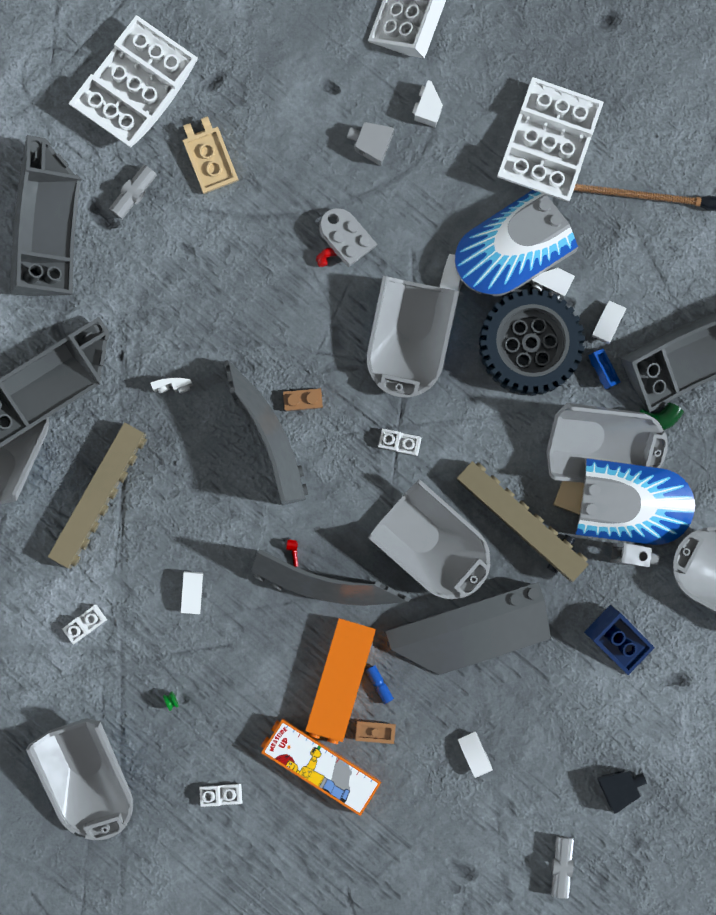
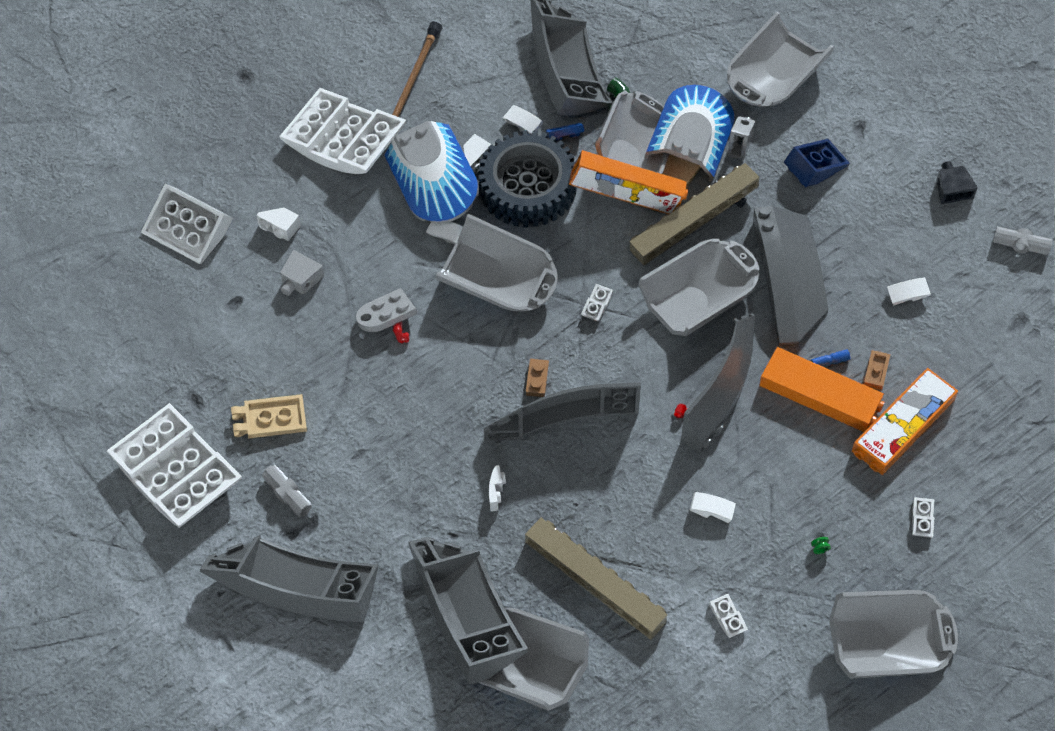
camera: 75 degrees left, 25 degrees down
none -> brick [569,150,688,214]

